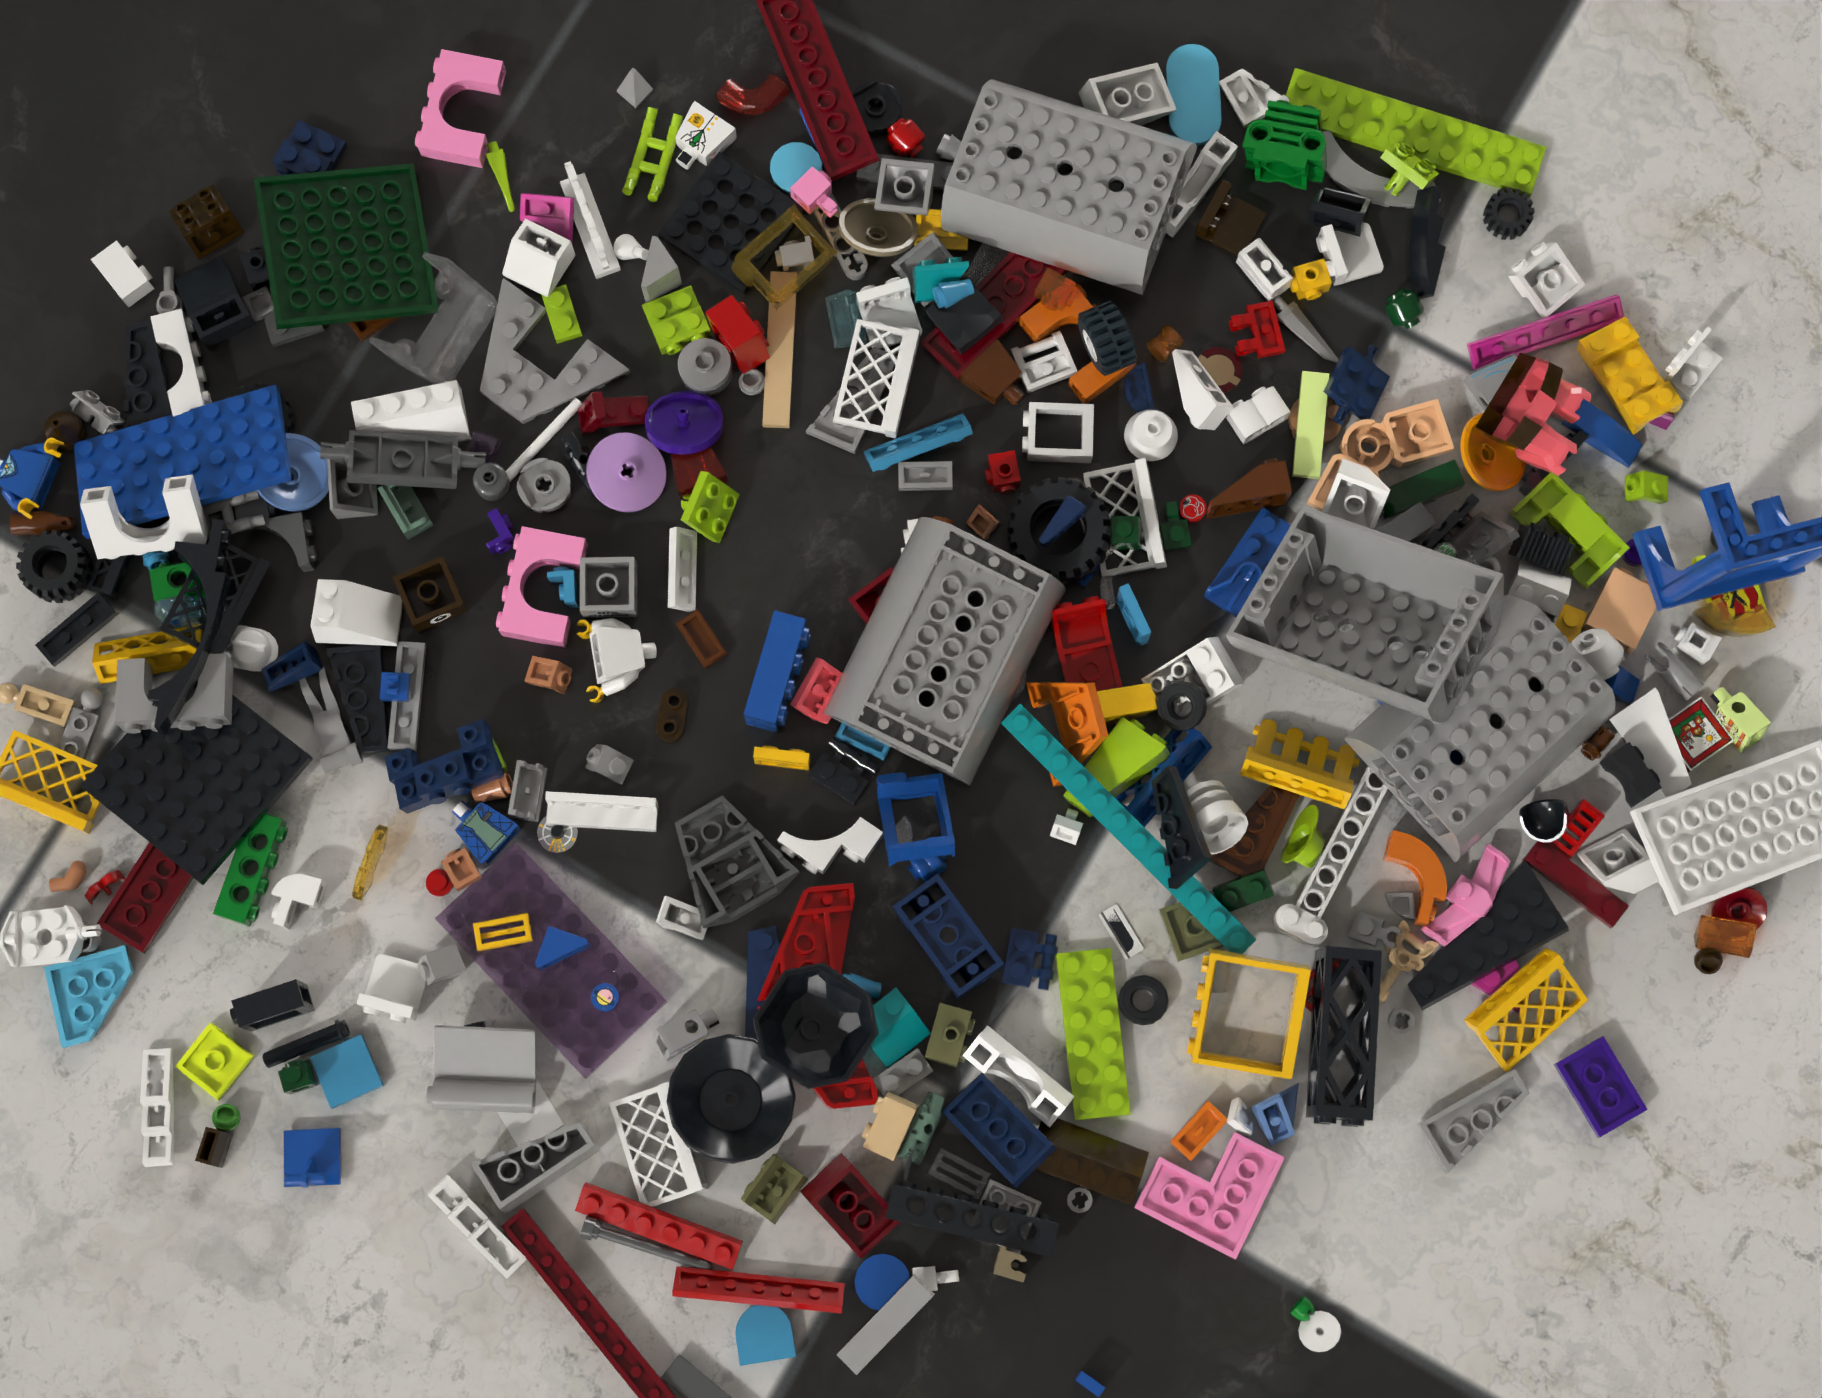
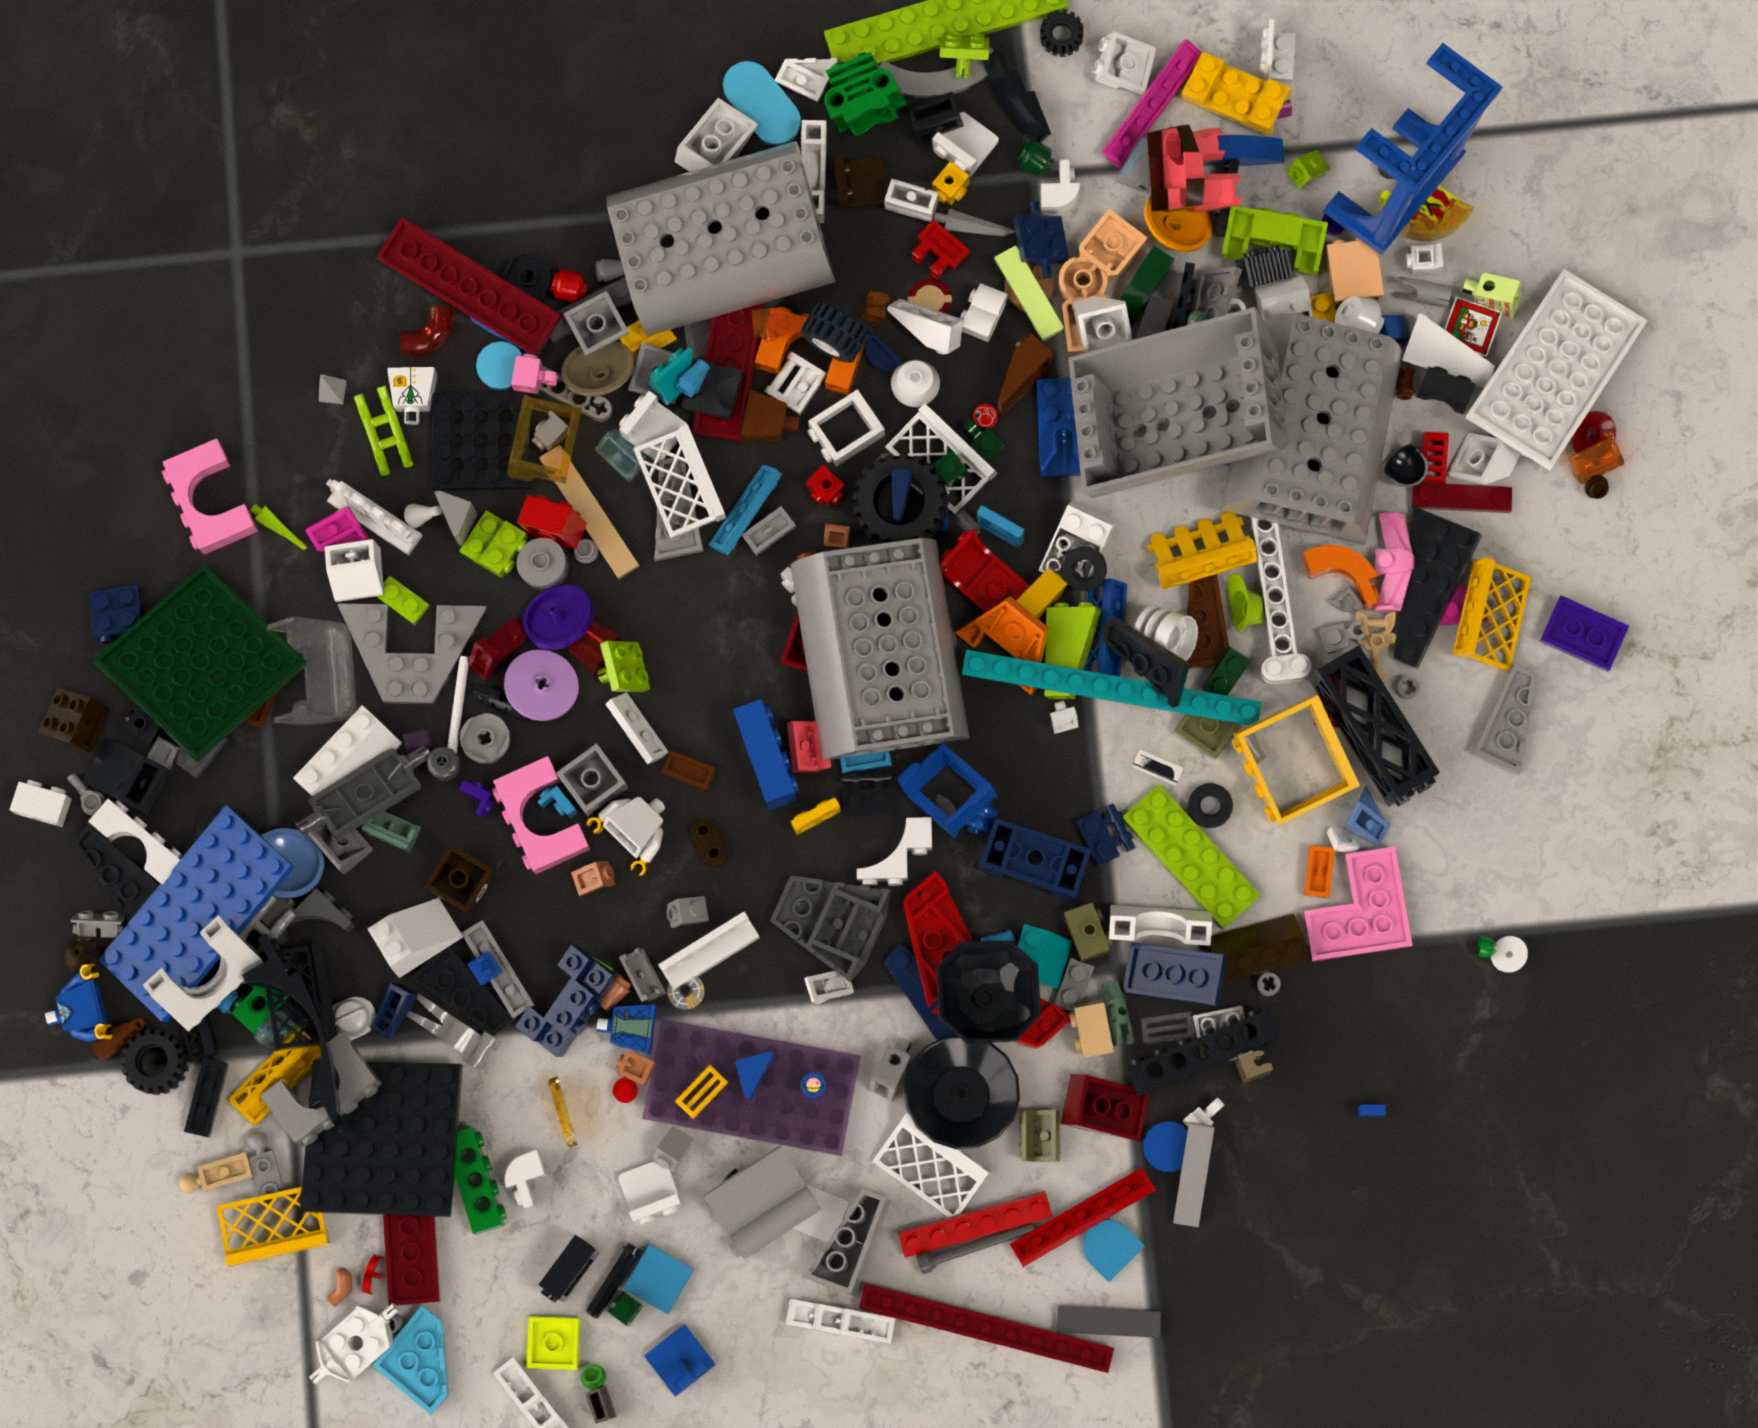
camera: 30 degrees left, 0 degrees up
none -> white brick [1040,160,1080,215]

